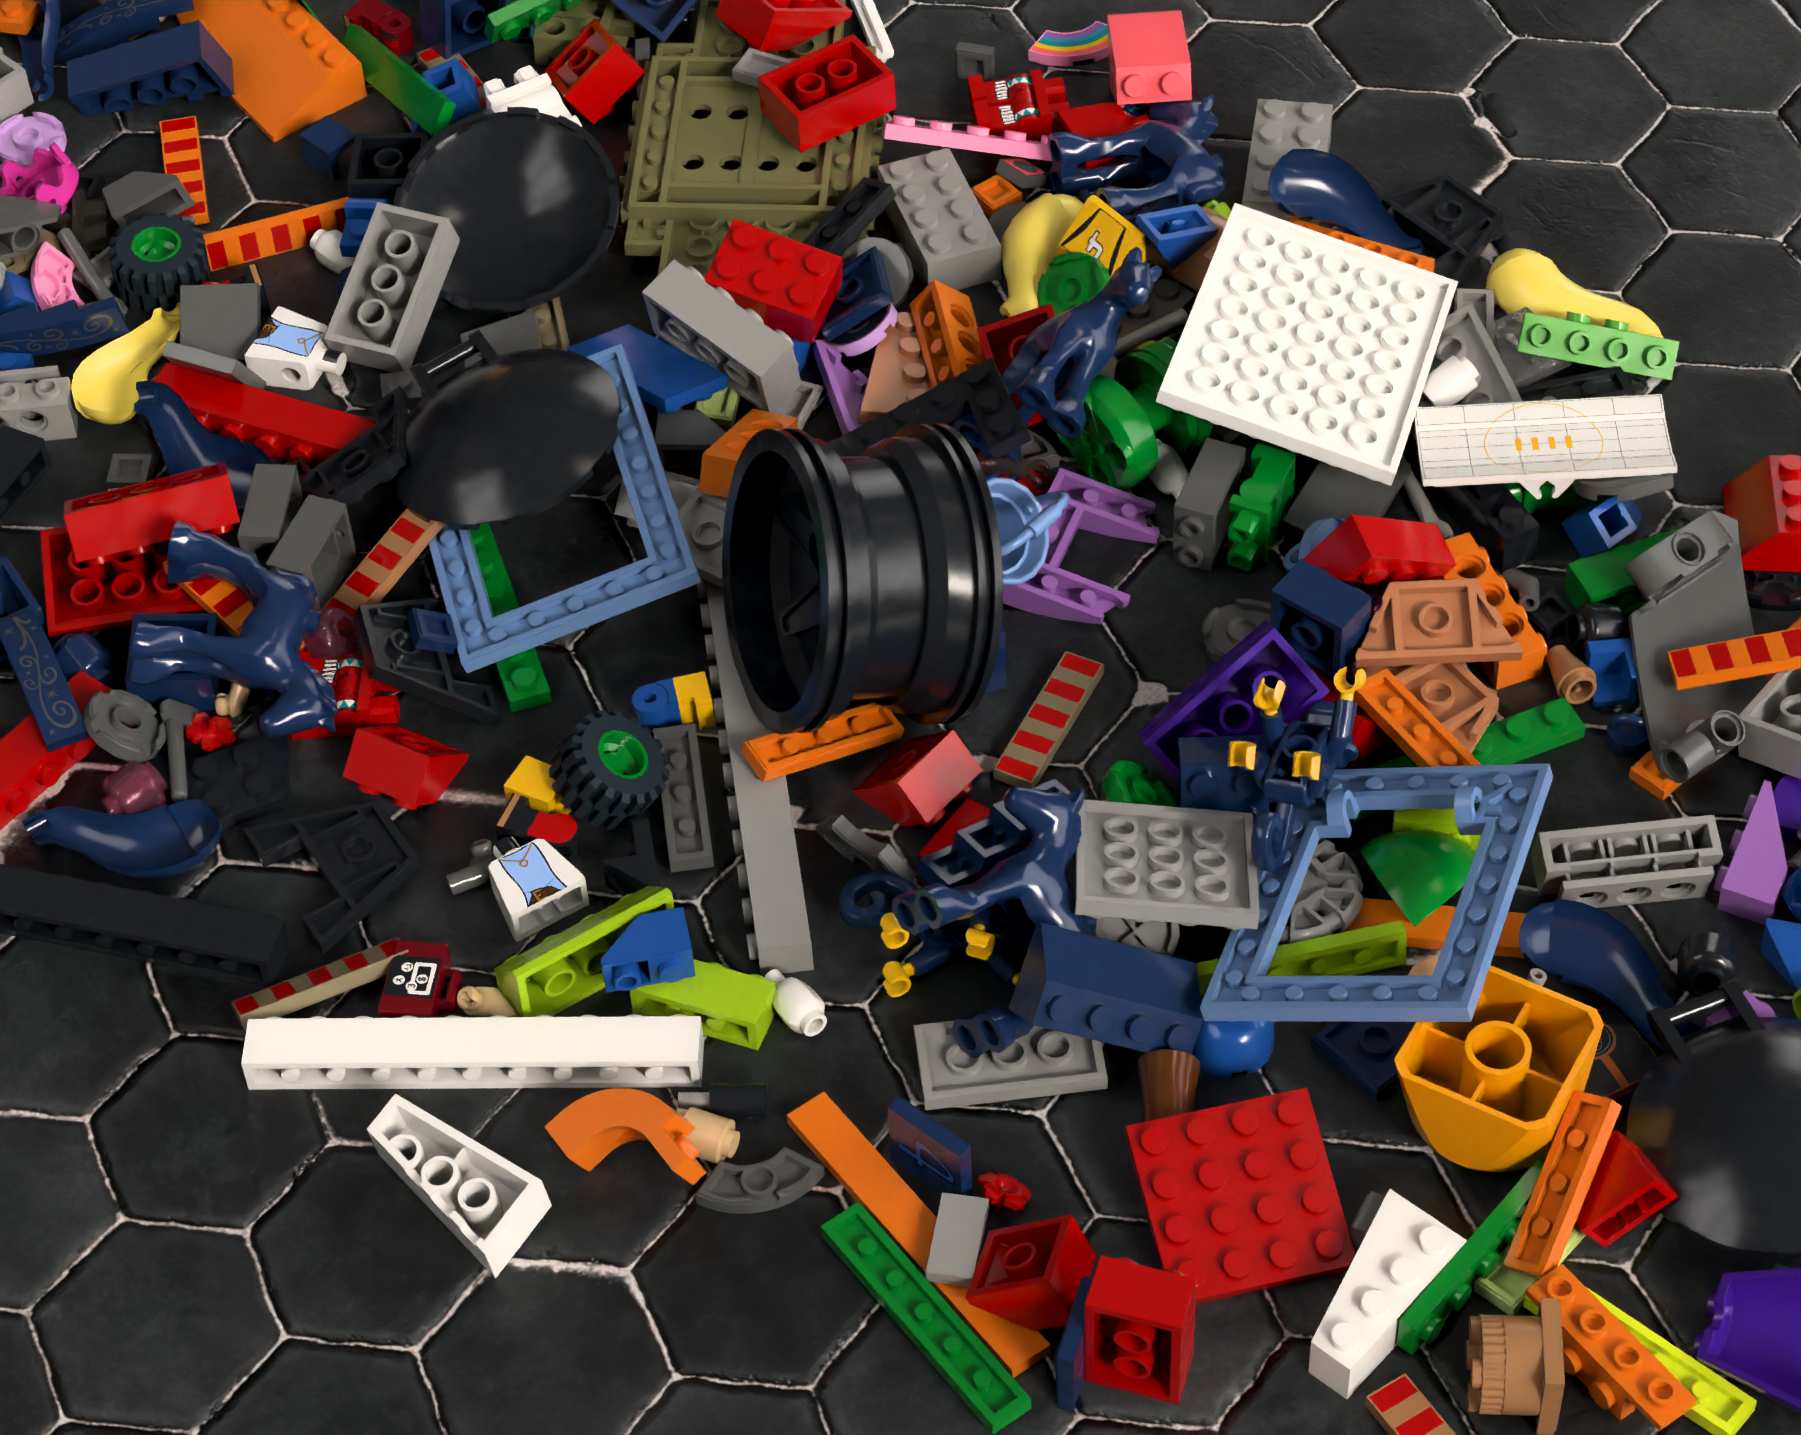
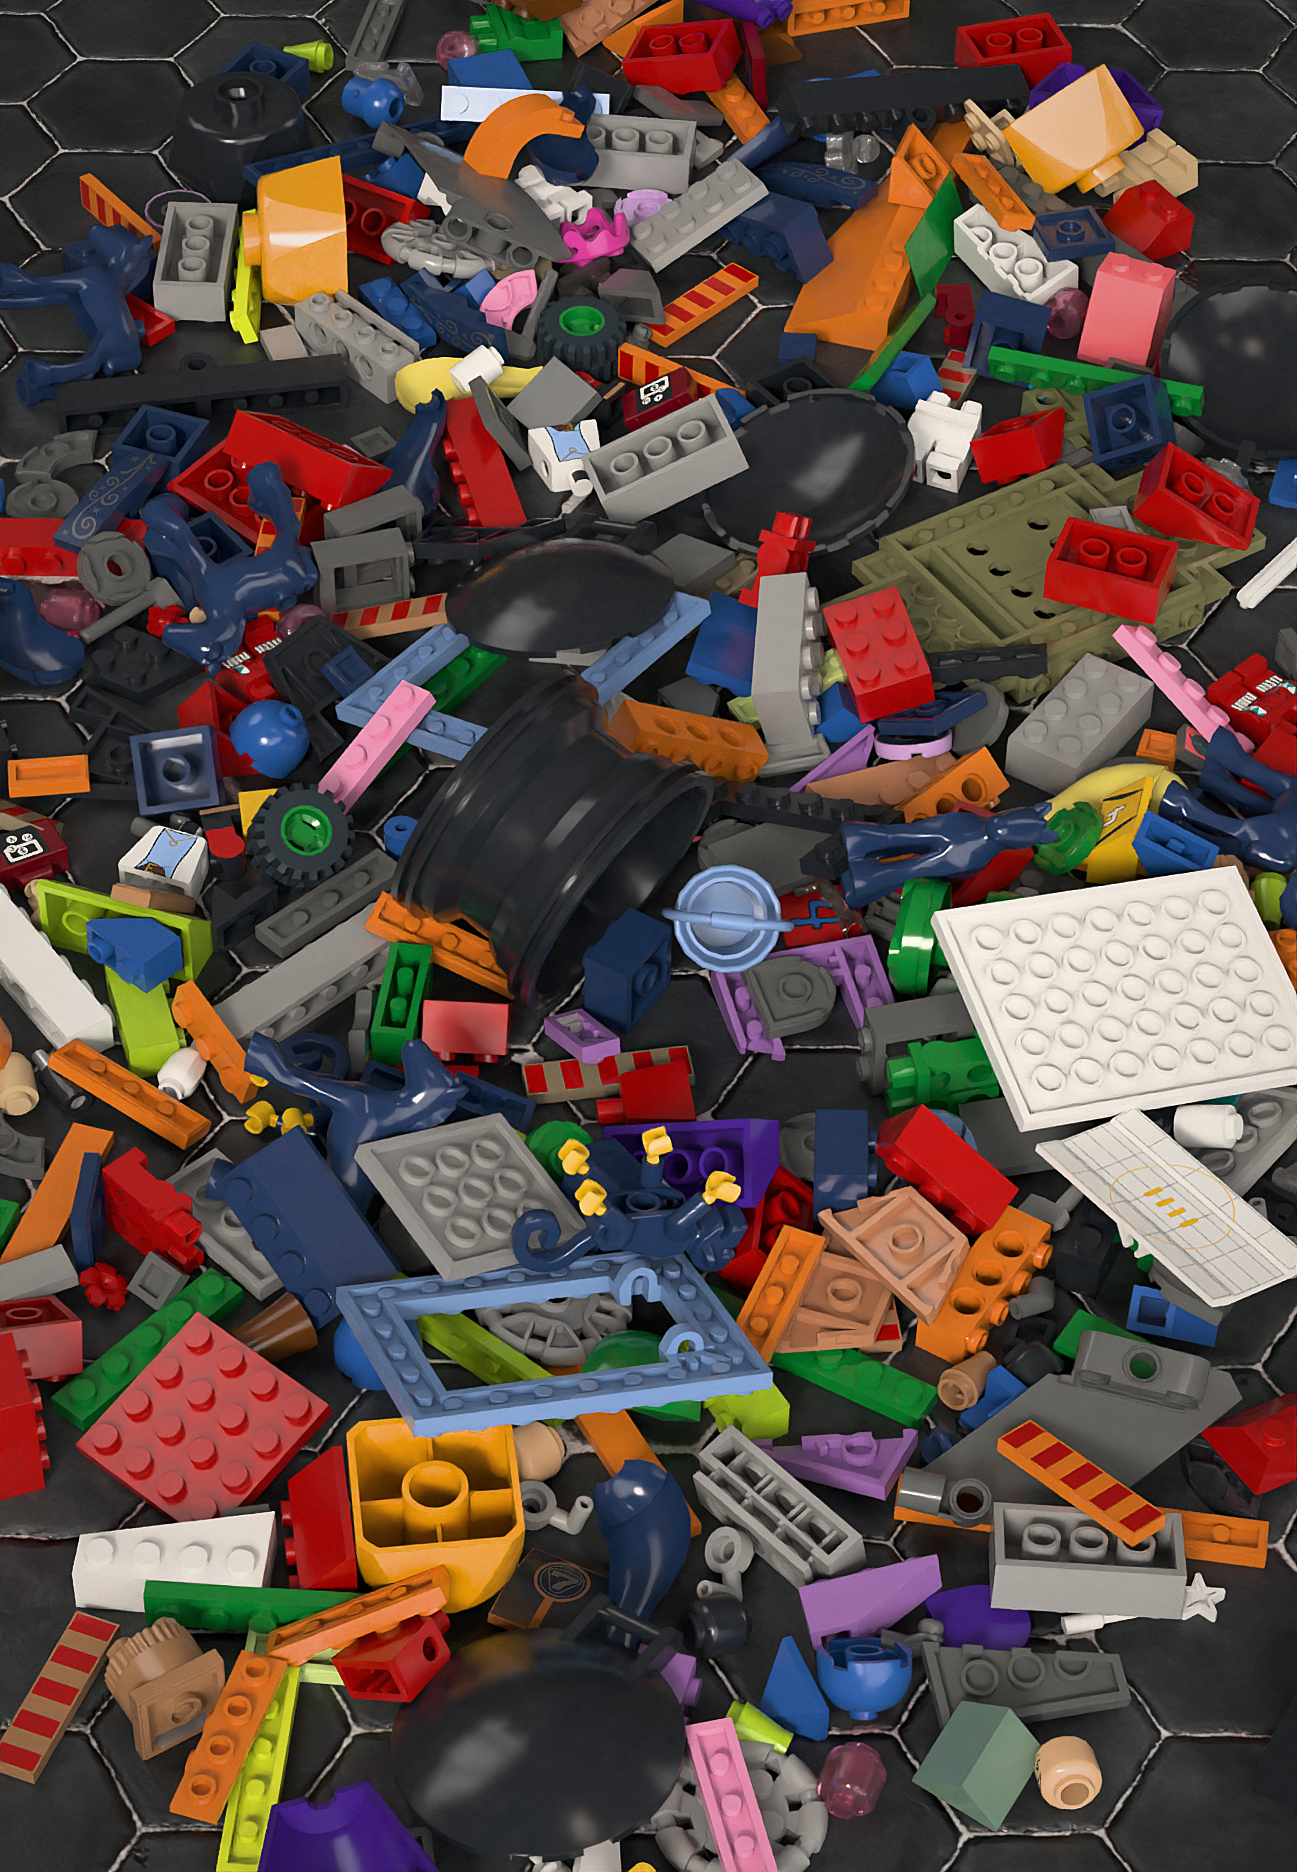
camera: 50 degrees right, 5 degrees down
none -> orange tile [8,755,90,798]
none -> orange tile [47,1039,211,1150]
none -> green plate [51,1267,244,1432]
none -> red hips [102,1146,204,1274]
none -> medium nougat tile [110,883,197,914]
none -> dark grey plate [127,1251,190,1310]
none -> dark blue brick [129,725,227,818]
none -> orange plate [171,980,259,1105]
none -> blue cylinder [229,699,310,779]
none -> red slope [280,1446,358,1593]
none -> bright pink plate [318,680,436,816]
none -> green brick [371,942,434,1068]
none -> white brick [447,345,504,394]
none -> medium lavender piece [544,1008,620,1064]
none -> red torso [595,1060,697,1125]
none -> dark red piece [622,366,699,432]
none -> light grey plate [628,157,769,273]
none -> light grey plate [697,1526,753,1602]
none -> red hips [738,511,817,608]
none -> dark grey tile [740,955,836,1040]
none -> medium lavender wing [752,1429,918,1500]

